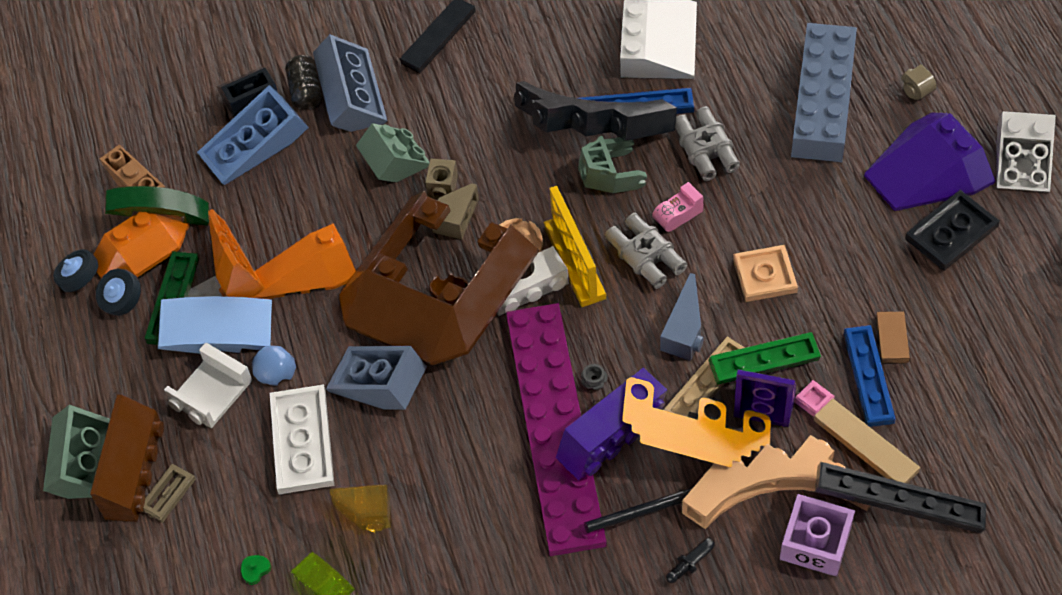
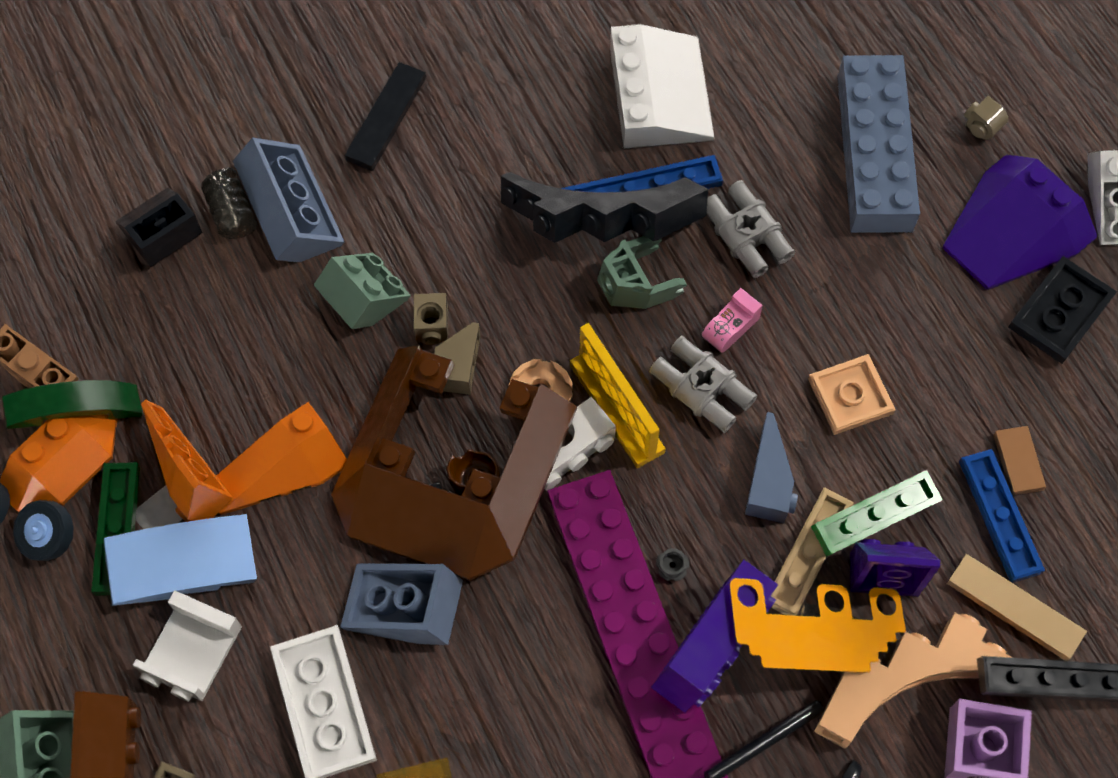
camera: 15 degrees left, 10 degrees up
medium blue slope [197,85,309,185] -> none
medium blue hair [252,346,296,386] -> none
bright pink tile [795,380,835,417] -> none

